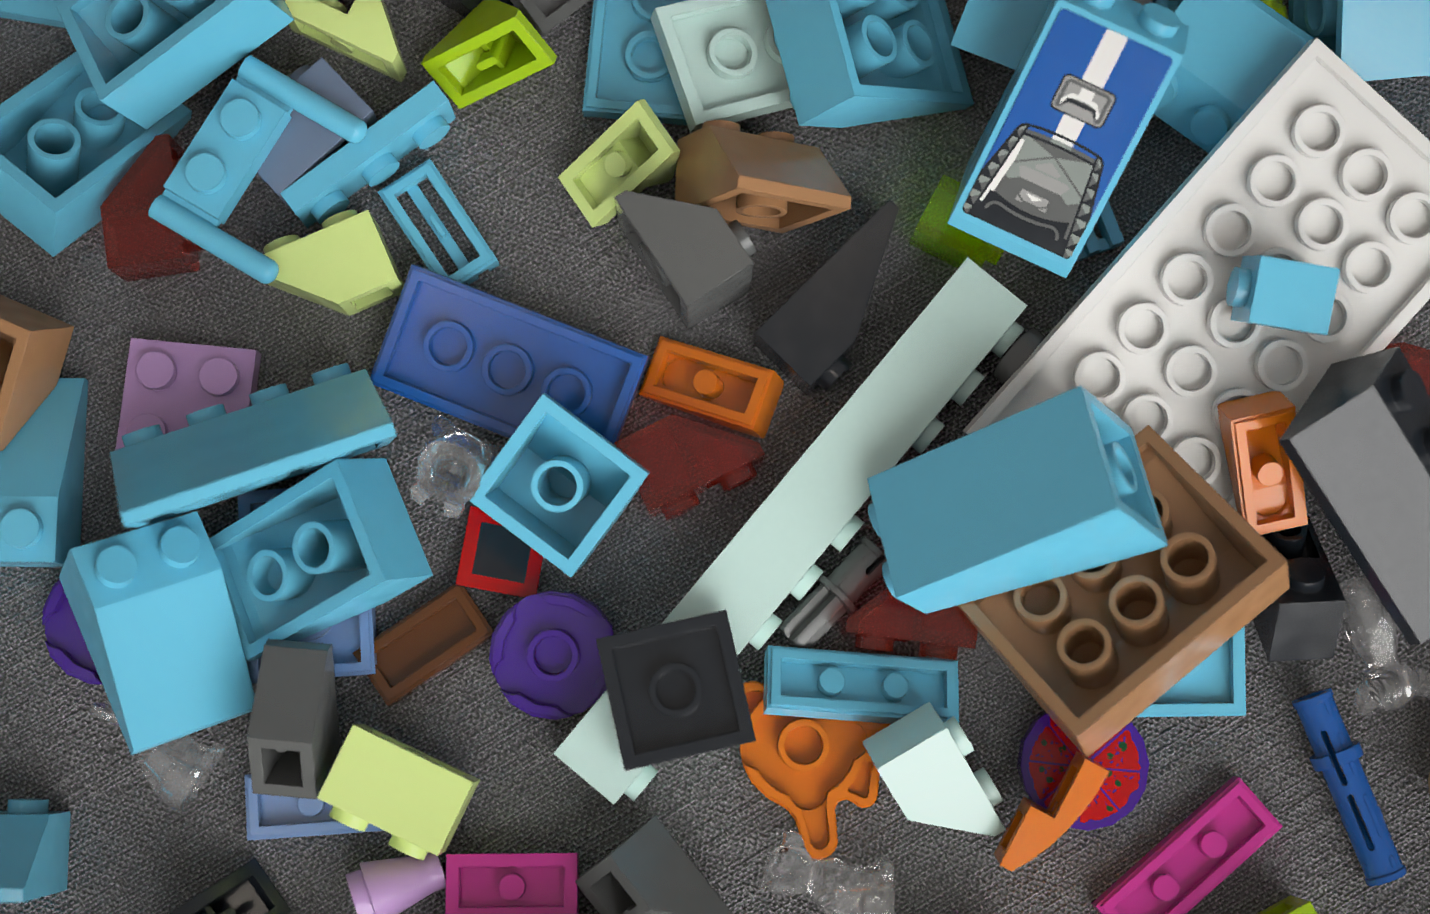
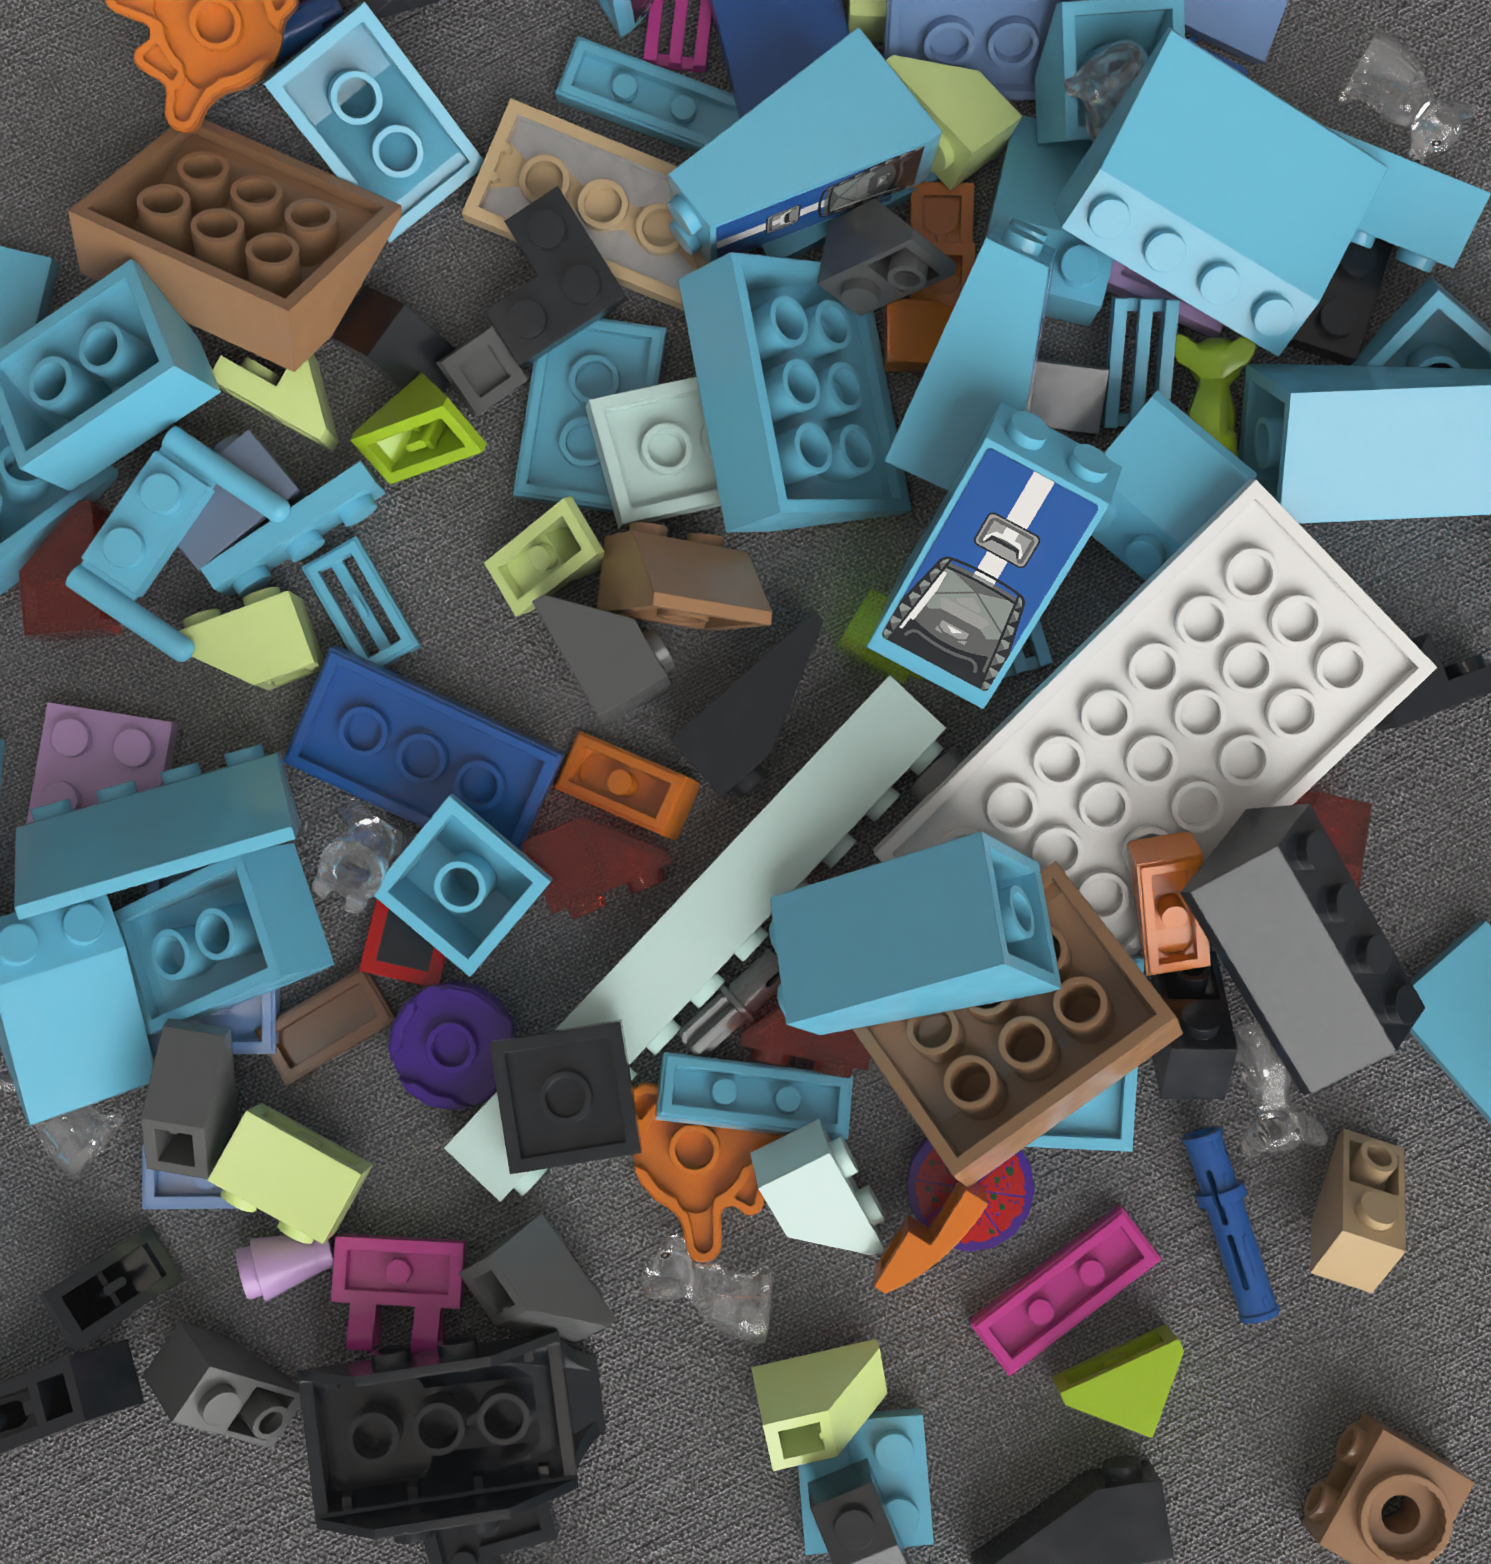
camera: 10 degrees right, 5 degrees up
medium azure brick [1226,255,1340,335] -> none

